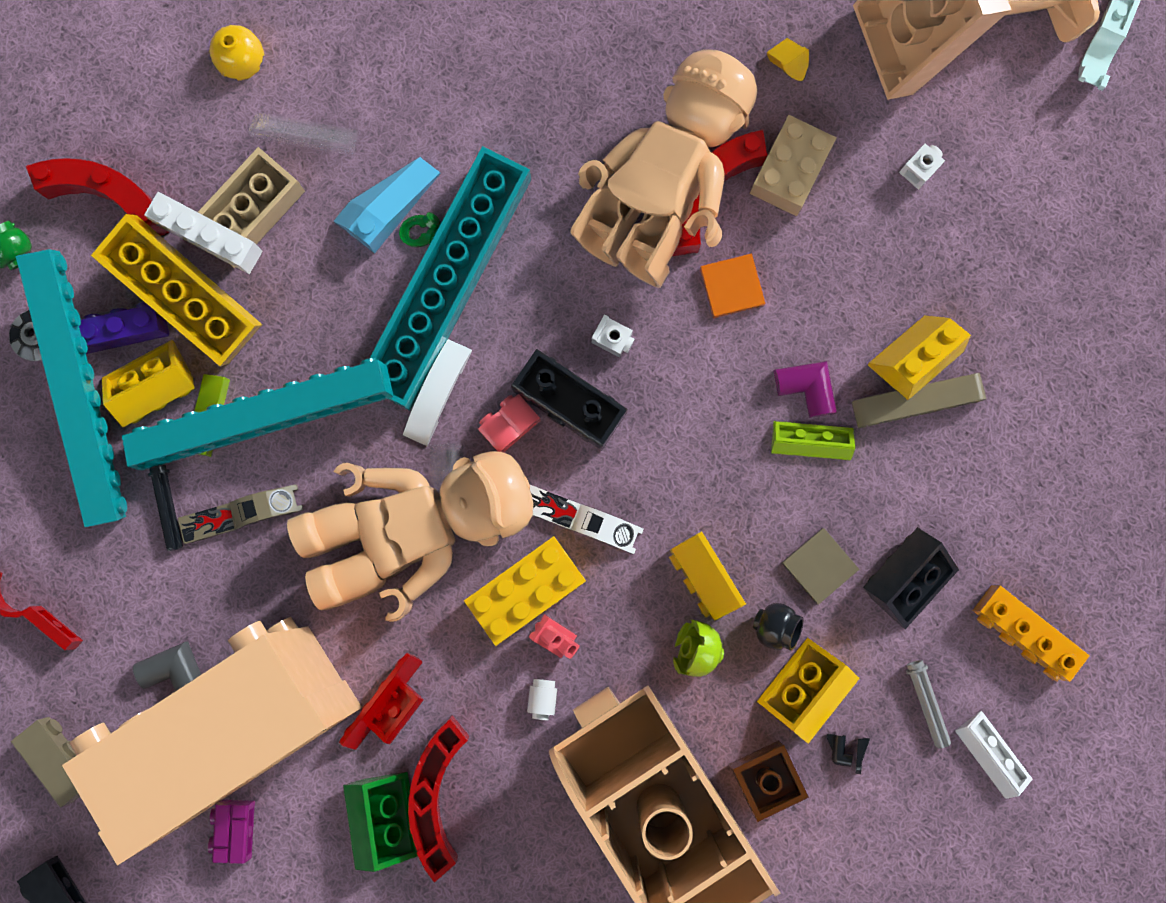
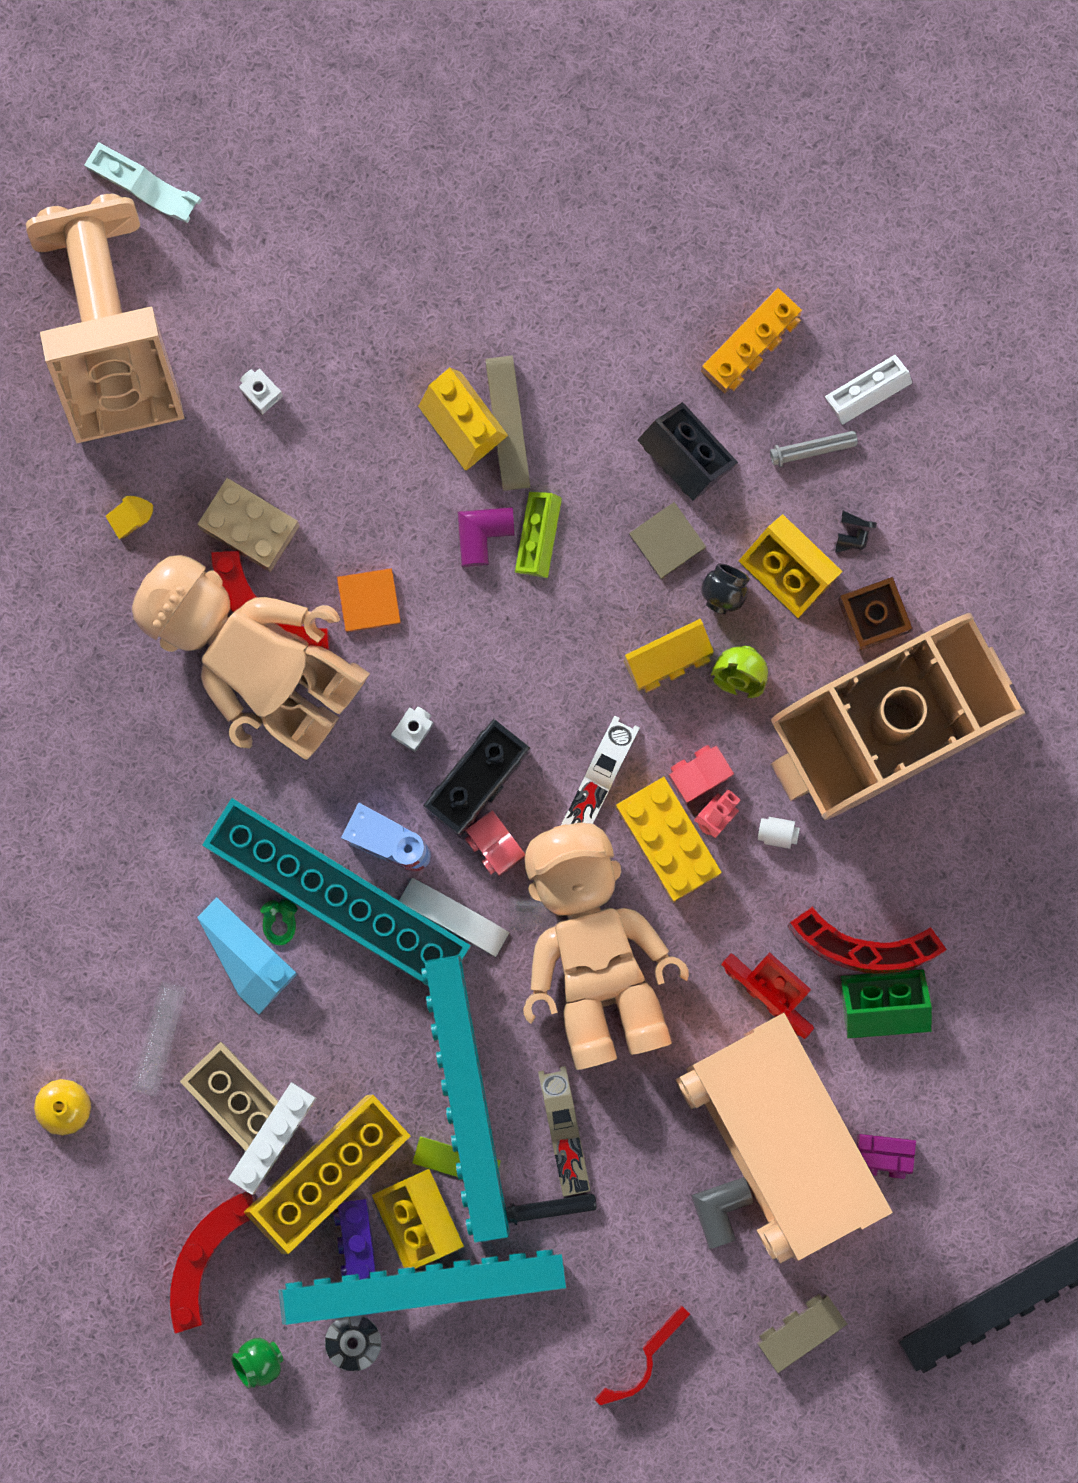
camera: 90 degrees left, 0 degrees up
none -> light blue piece [341,803,431,872]
none -> coral brick [668,745,734,805]

